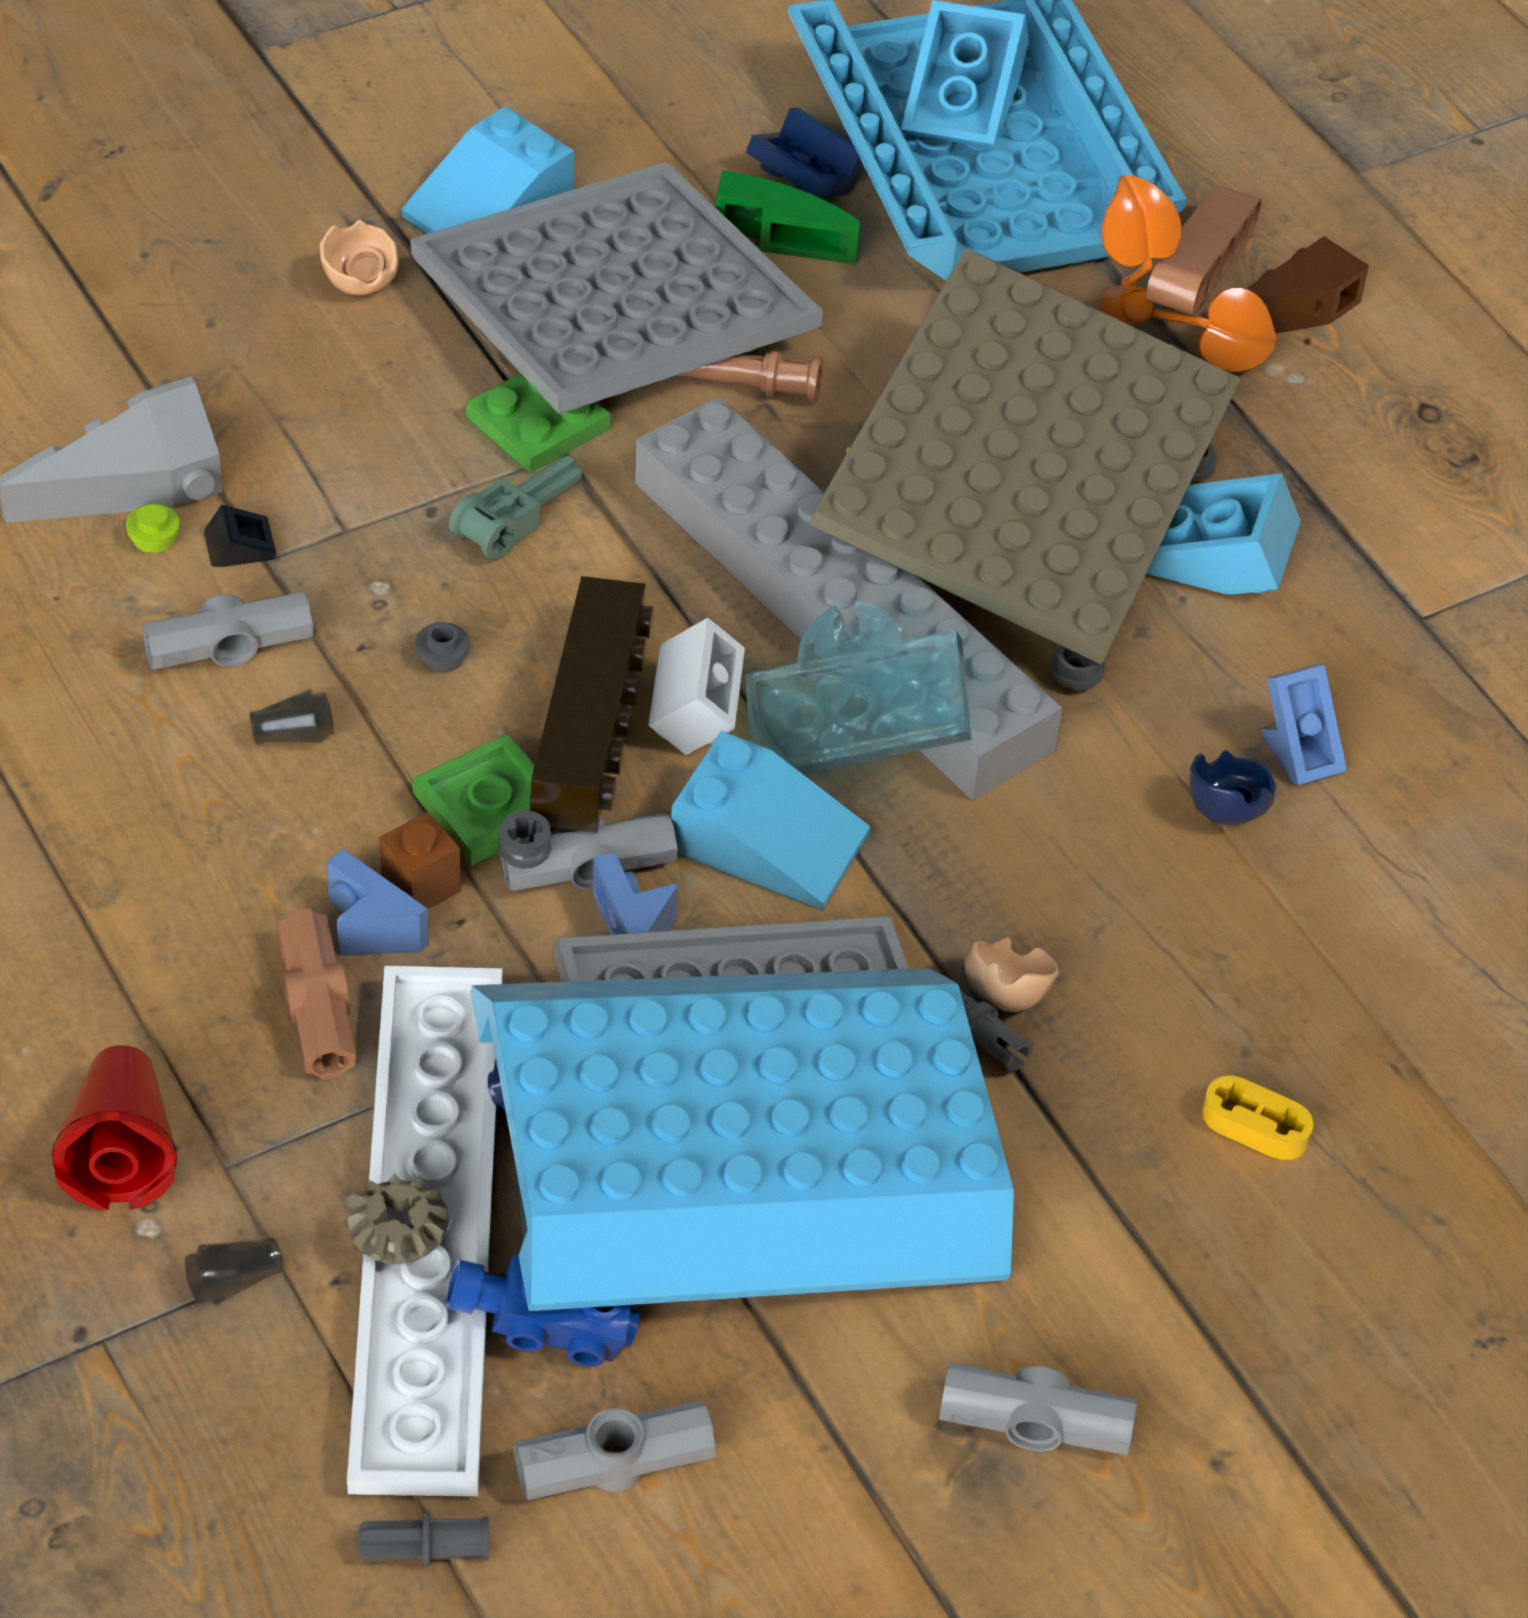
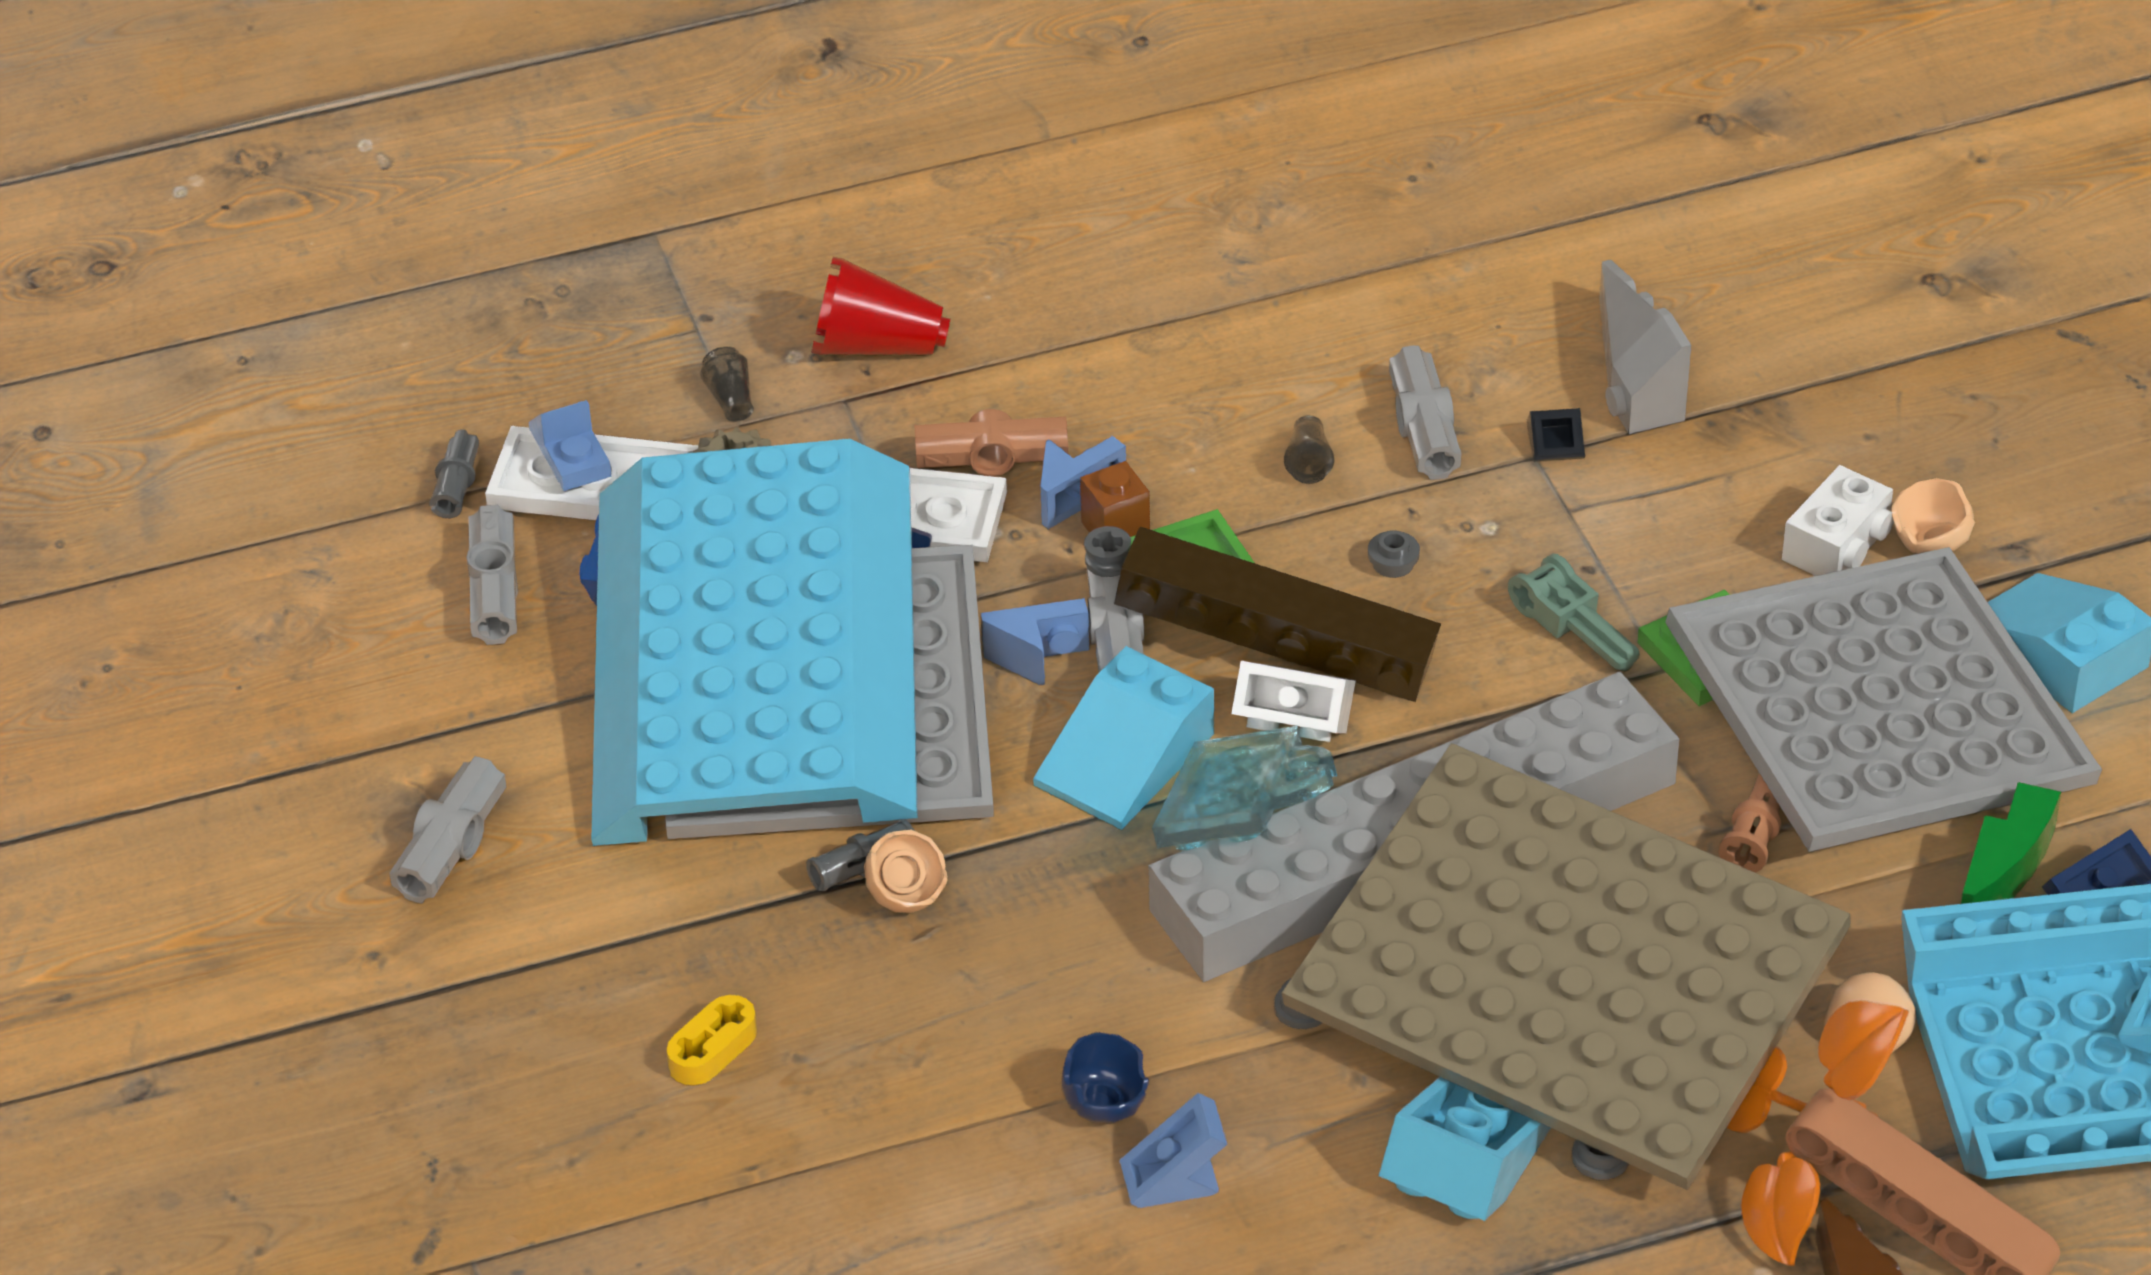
camera: 105 degrees right, 5 degrees down
lime plate [126,504,180,553] -> none
none -> medium blue slope [529,400,612,491]
none -> white brick [1782,465,1894,576]

